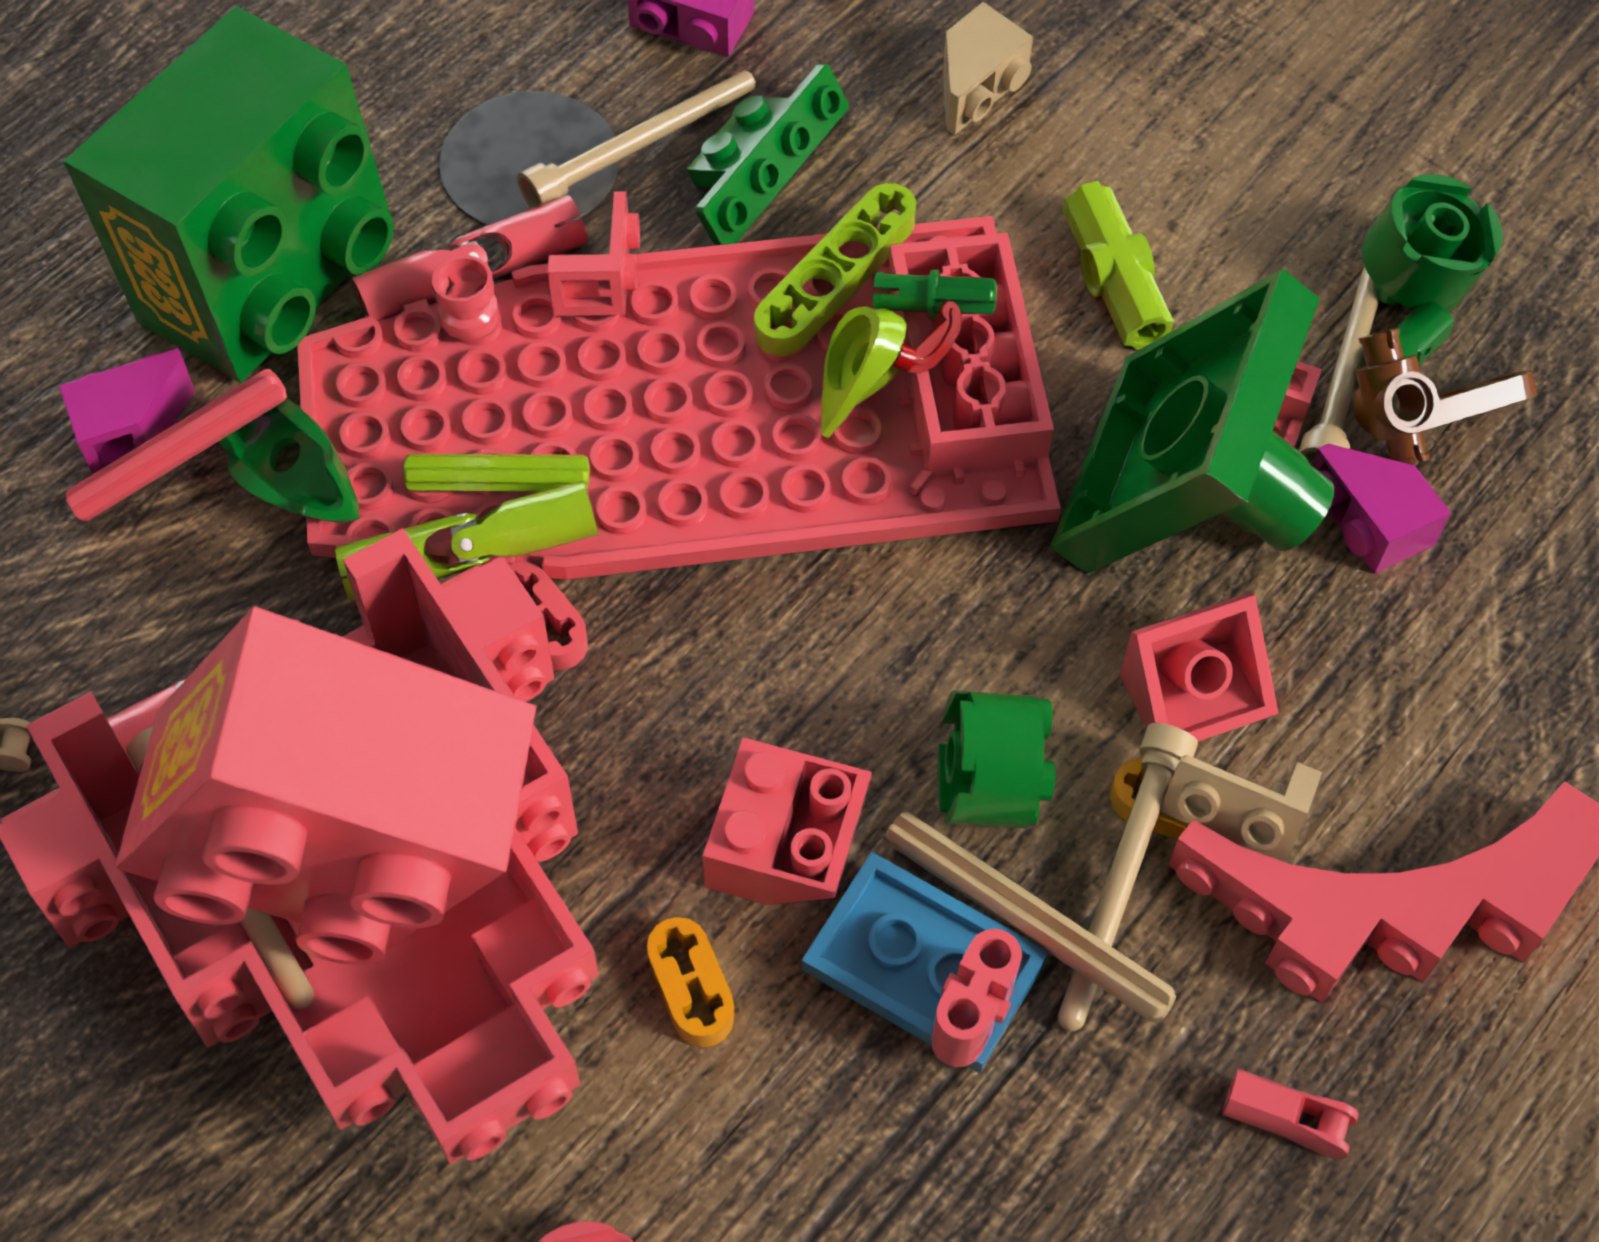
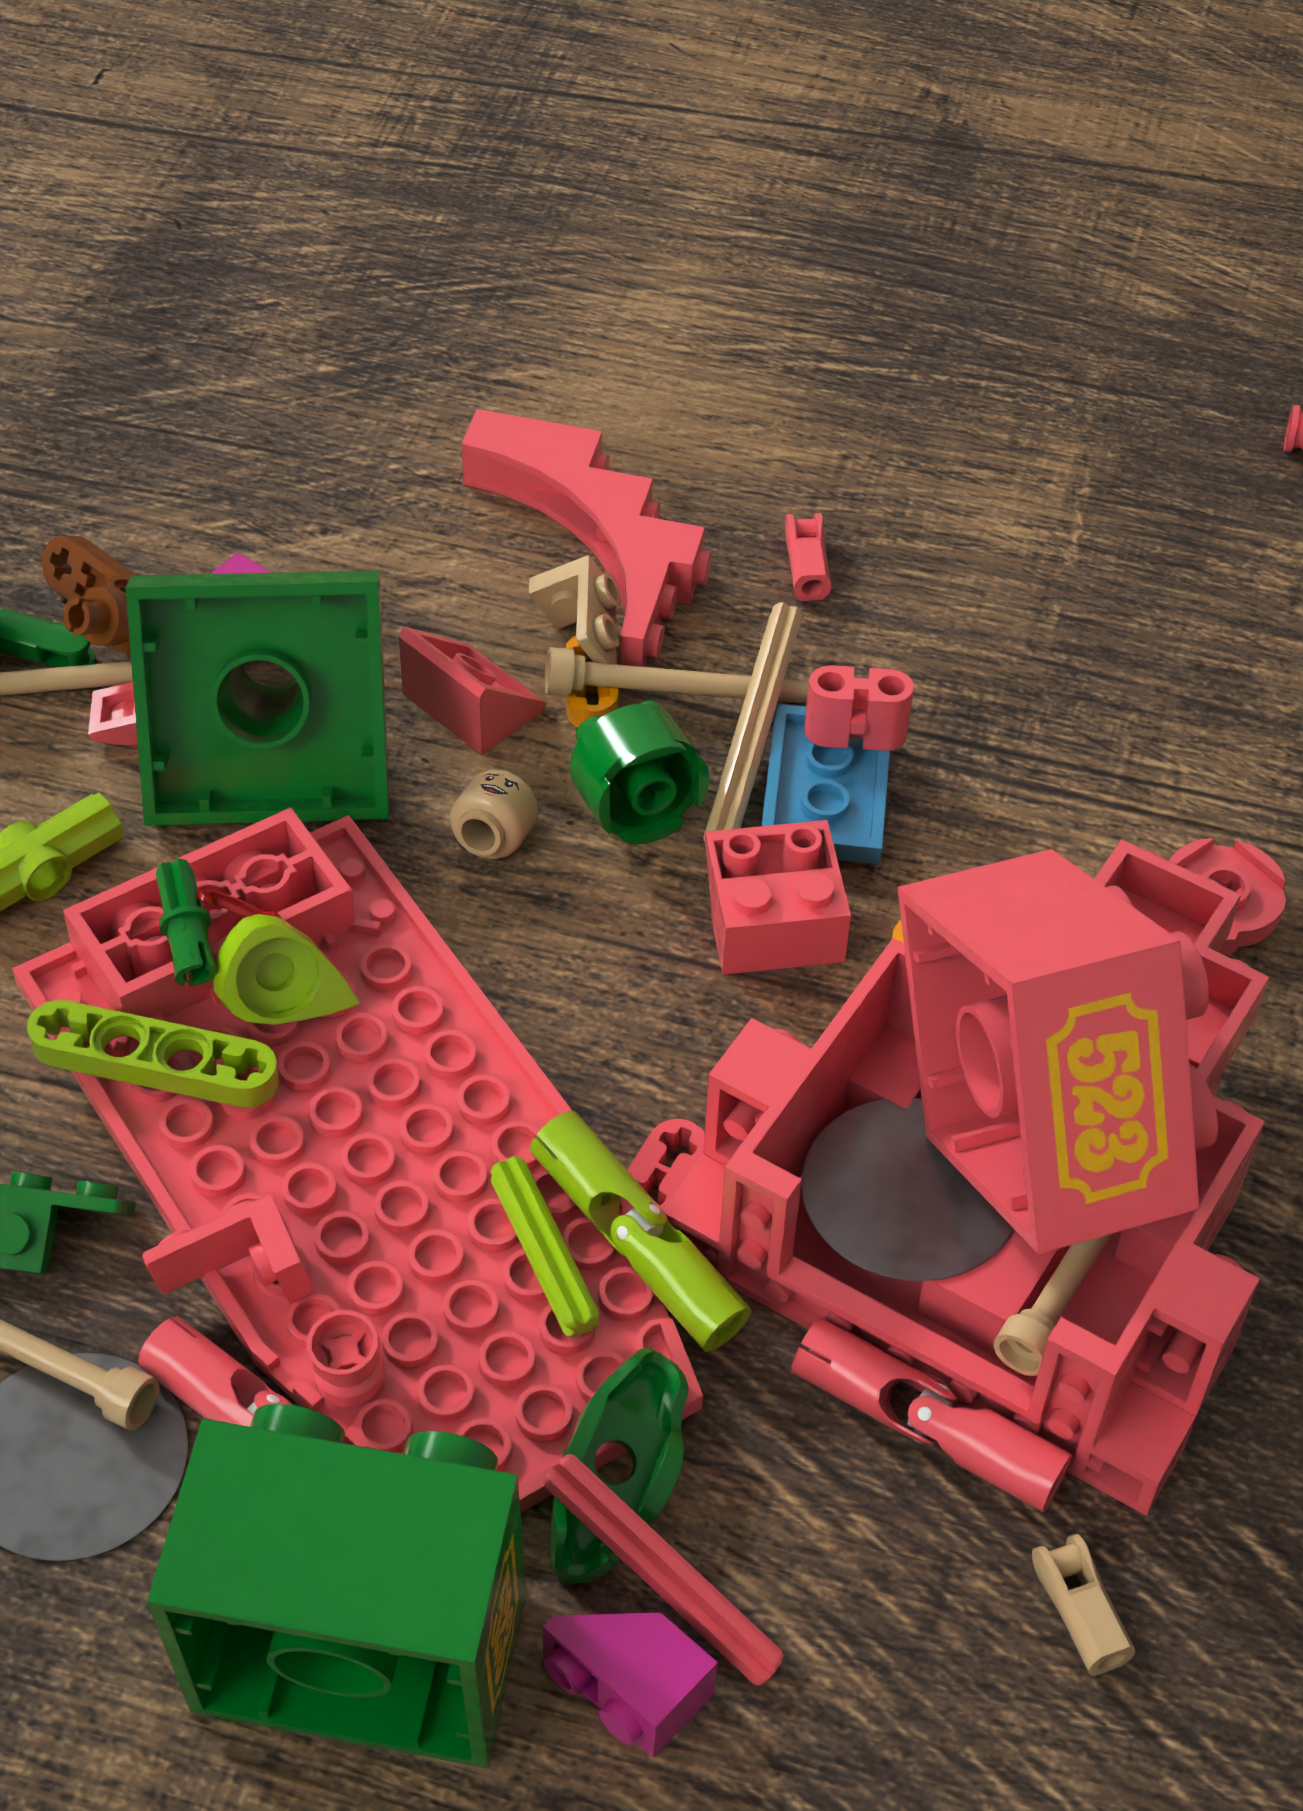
camera: 115 degrees left, 10 degrees down
none -> tan head [449,769,539,860]

